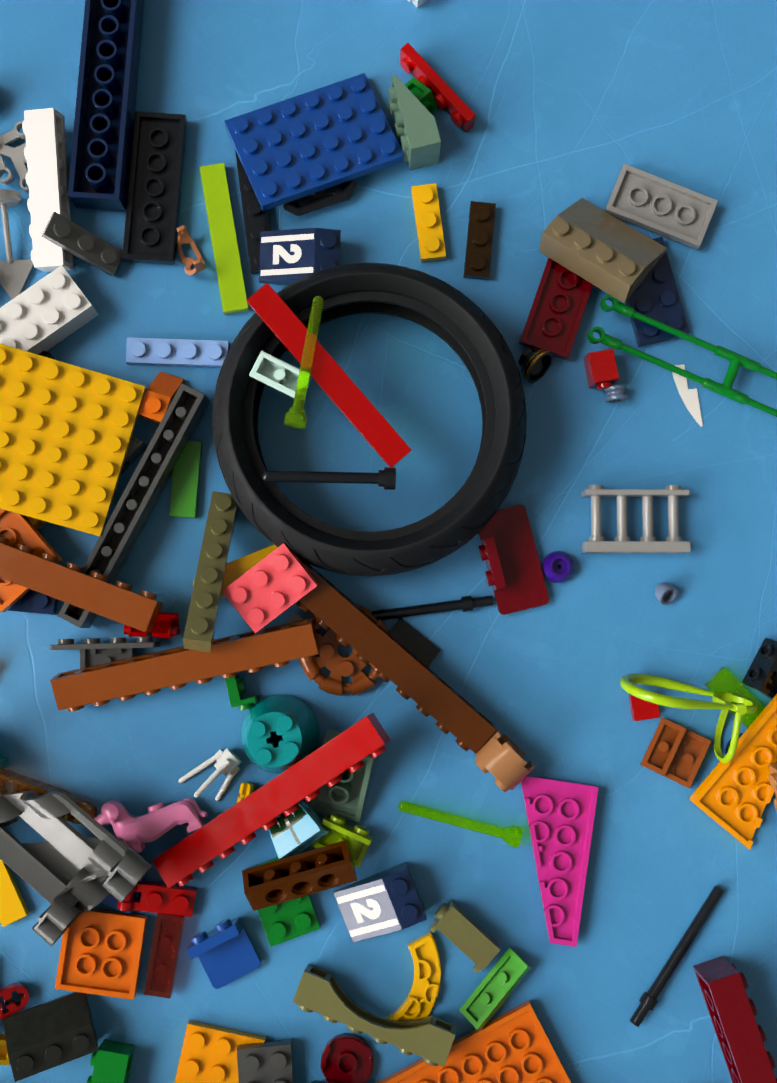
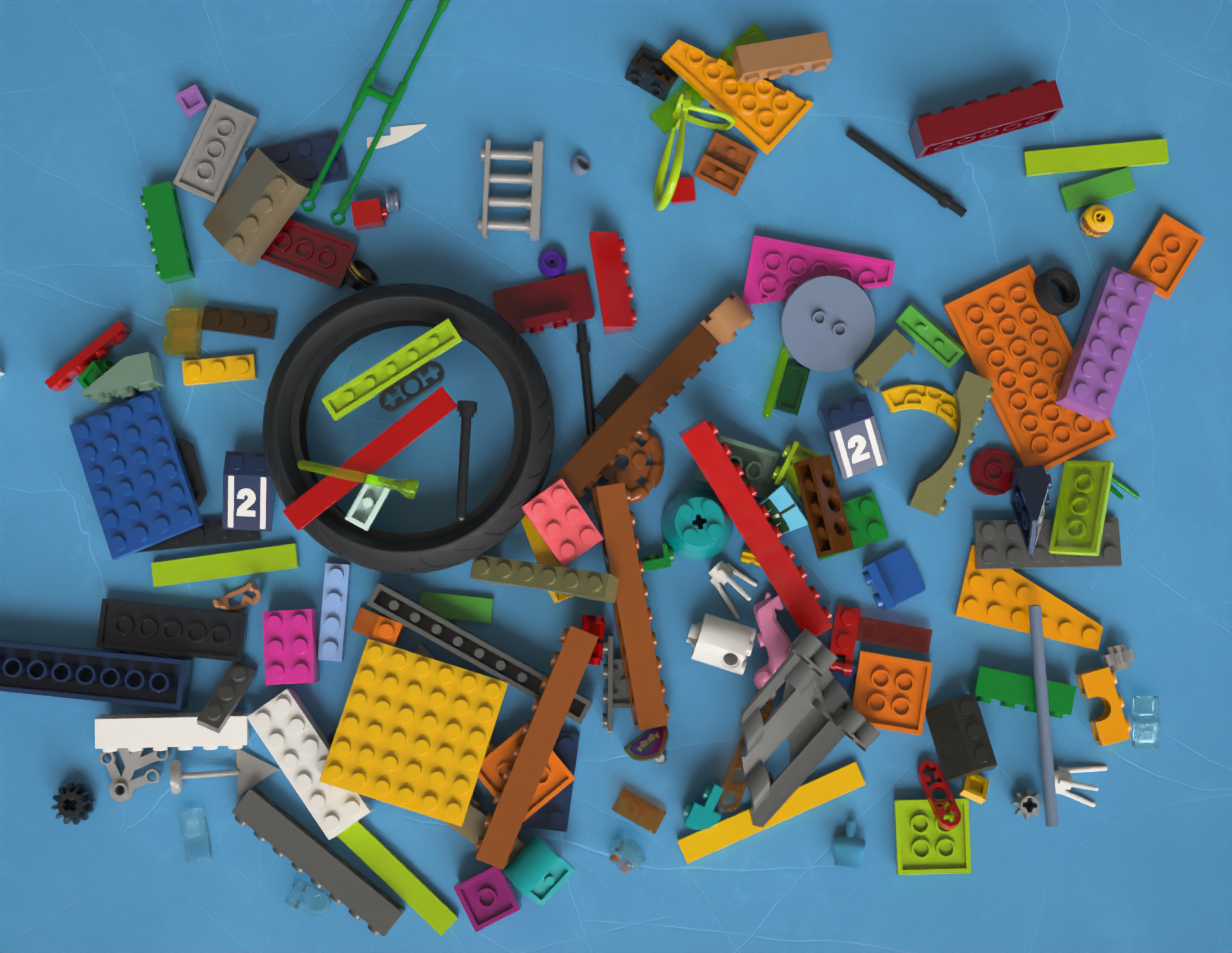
camera: 85 degrees left, 0 degrees up
none -> green brick [140,181,195,284]
none -> clear yellow brick [163,306,204,359]
none -> medium lavender plate [175,84,209,118]
none -> dark pink brick [263,609,319,685]
none -> lime plate [321,319,463,421]
none -> black beam [379,361,445,412]
none -> red slope [589,231,637,335]
none -> shield [624,725,669,764]
none -> white cylinder [686,613,757,675]
none -> dark green tile [774,363,811,416]
none -> sand blue plate [780,275,875,372]

